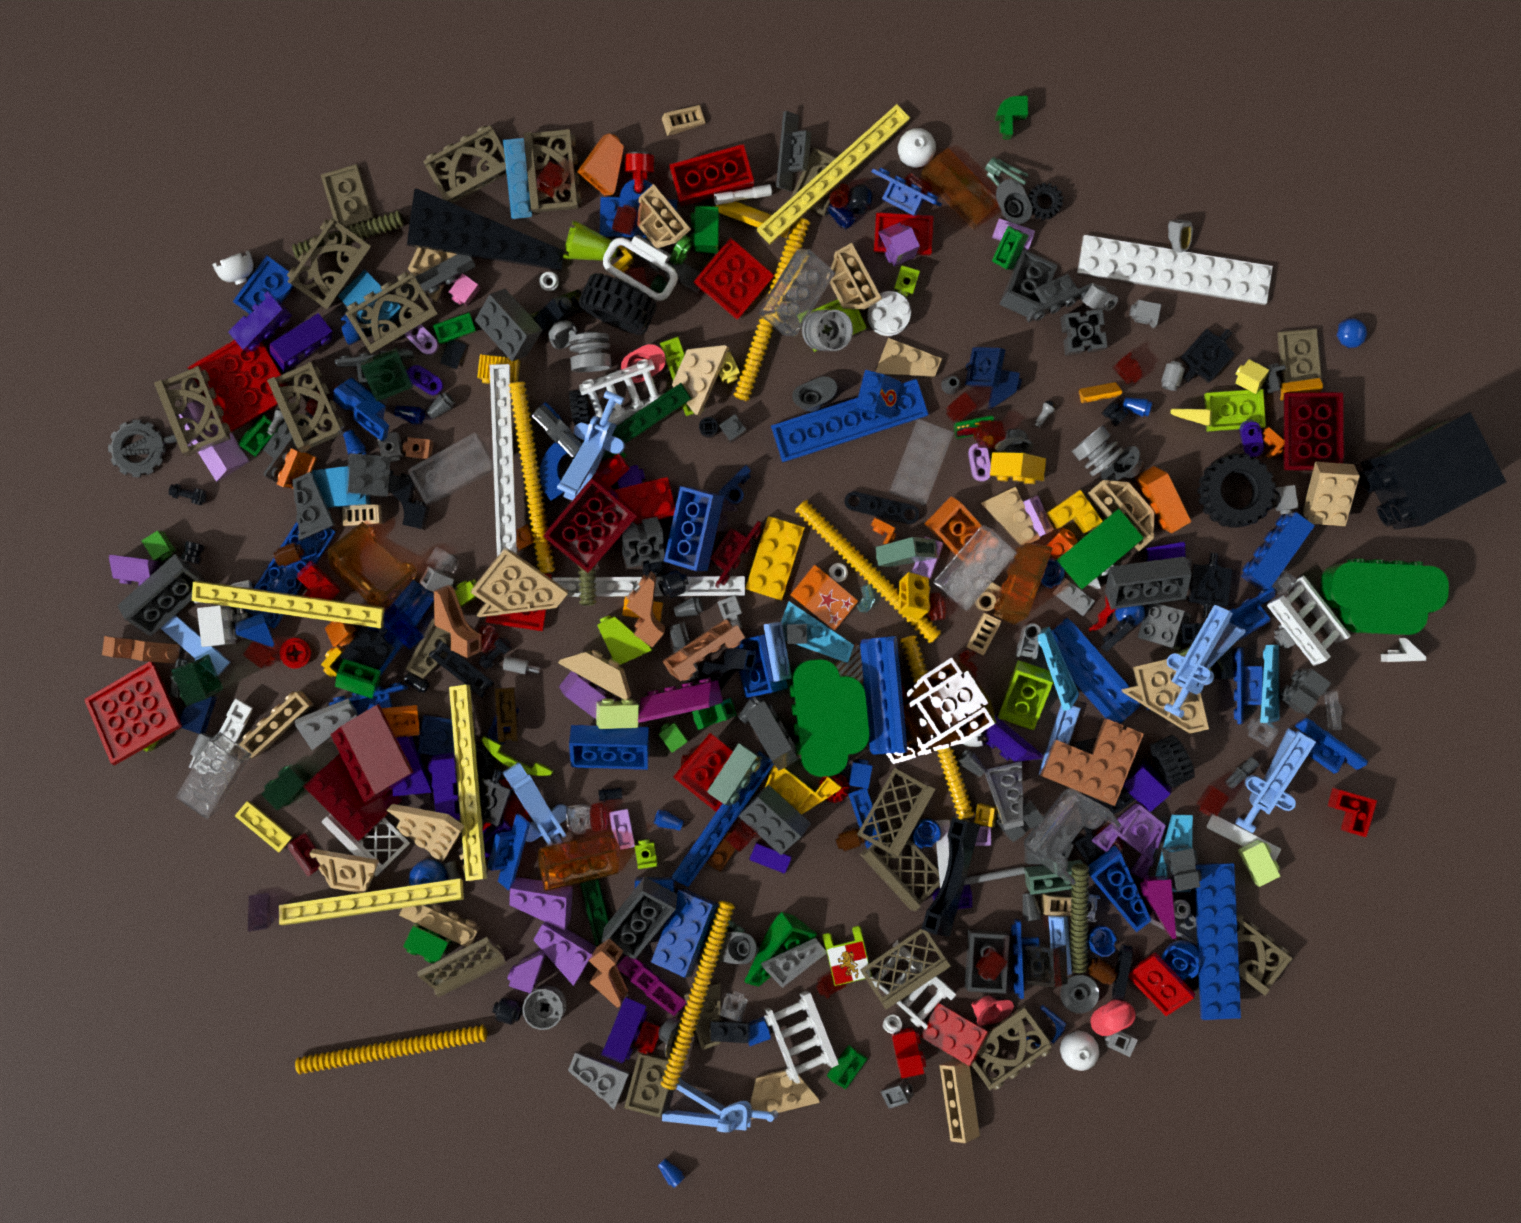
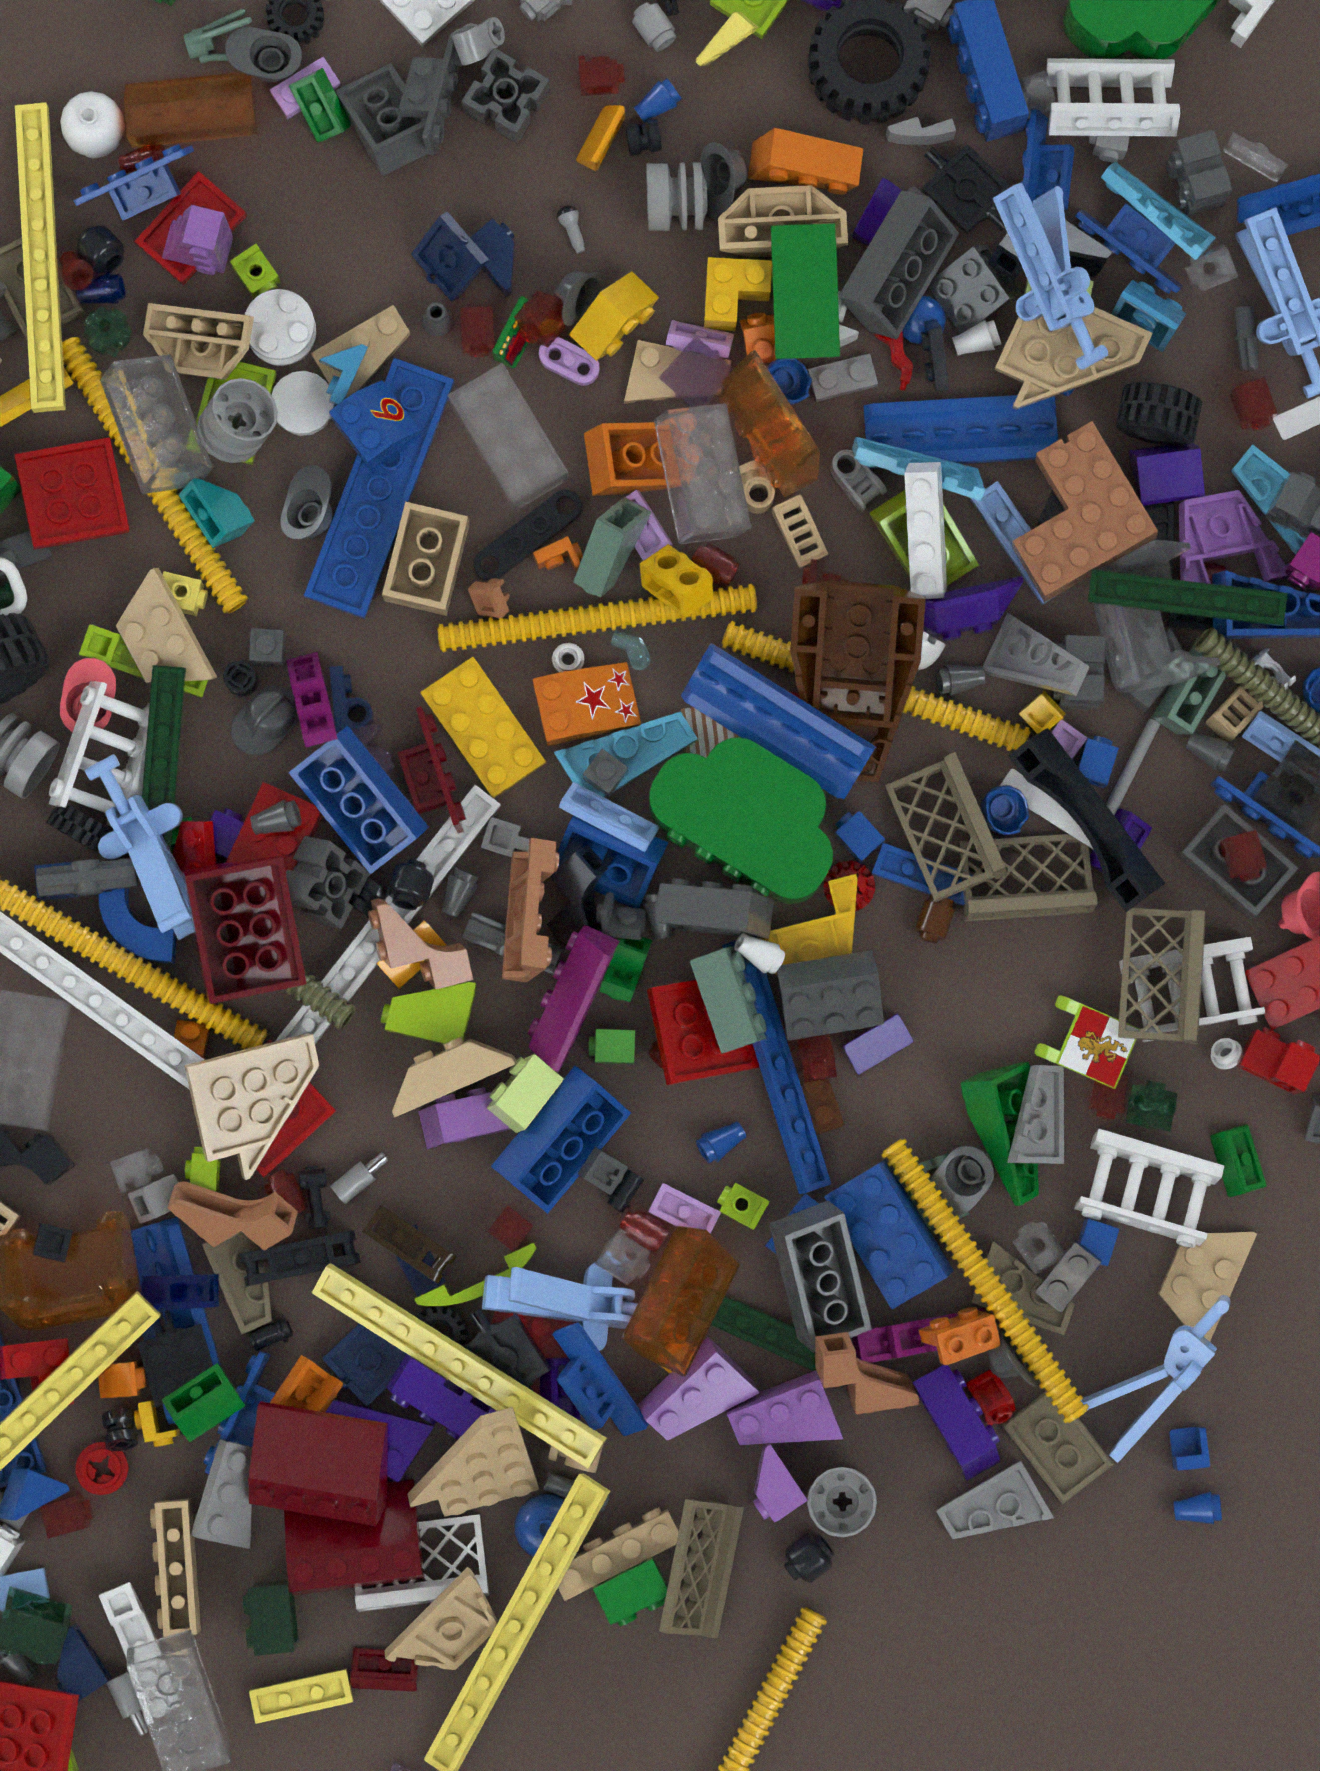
camera: 55 degrees left, 5 degrees down
none -> black plate [32,1223,73,1263]
none -> clear green brick [83,306,132,357]
none -> black wheel [102,1408,138,1451]
none -> teal slope [179,478,255,548]
none -> dark grey piece [231,685,299,756]
none -> dark grey cone [250,799,302,835]
none -> white tile [272,371,335,436]
none -> magenta slope [286,652,338,747]
none -> dark azure slope [319,344,368,406]
none -> tan brick [382,502,470,616]
none -> nougat tile [468,578,510,618]
none -> clear red brick [487,1206,534,1252]
none -> dark grey bracket [578,1147,628,1195]
none -> dark grey bracket [596,892,647,940]
none -> clear purple piece [659,336,736,413]
none -> white cone [734,933,785,974]
none -> light grey slope [886,117,956,145]
none -> white brick [905,462,947,599]
none -> orange bracket [919,1307,1001,1365]
none -> white cone [952,320,1002,356]
none -> blue brick [1077,736,1119,789]
none -> dark green tile [1088,569,1288,626]
none -> dark azure slope [1111,280,1187,352]
none -> clear green brick [1125,1080,1178,1132]
none -> blue panel [1169,1426,1210,1471]

